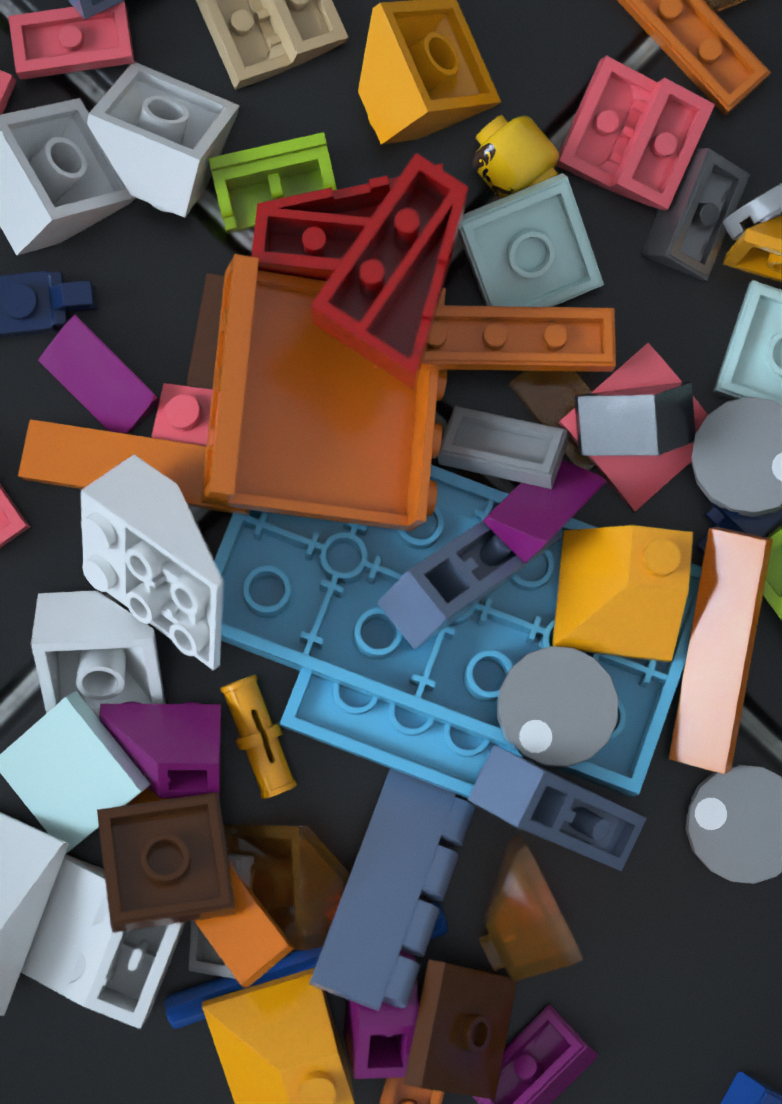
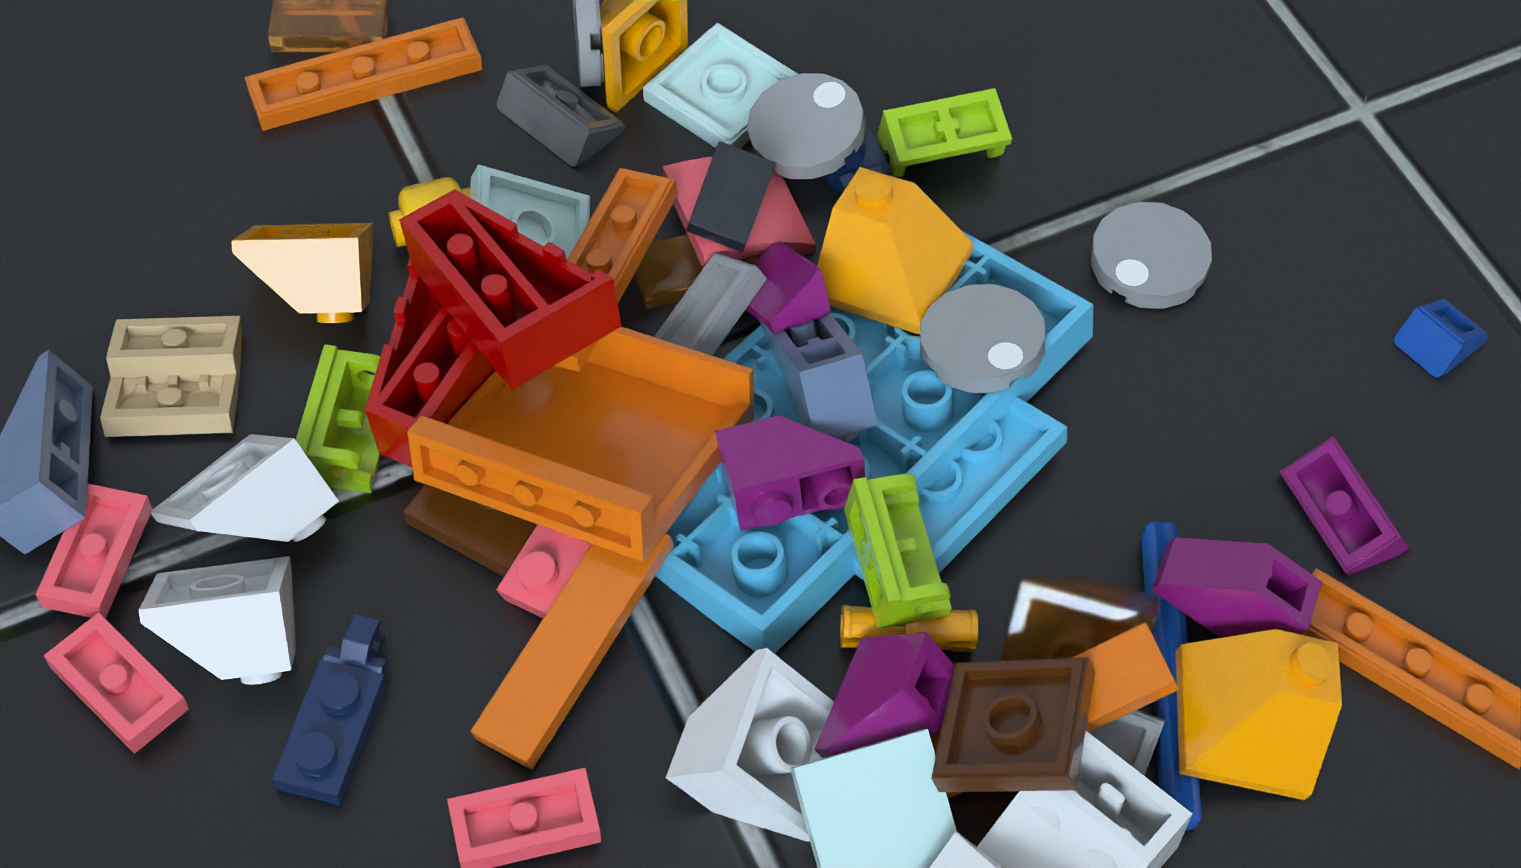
camera: 70 degrees left, 30 degrees down
magenta slope [38,314,160,434] -> none
white slope [81,455,223,670] -> none
sand blue windscreen [309,769,476,1011] -> none
reddish brown plate [404,960,518,1100] -> none
sand blue slope [467,745,647,871] -> none
clear orange slope [479,835,583,982] -> none
coral slope [556,56,715,211] -> none
tile [669,527,773,774] -> none
none -> magenta slope [715,415,865,531]
none -> lime hinge [844,474,952,629]

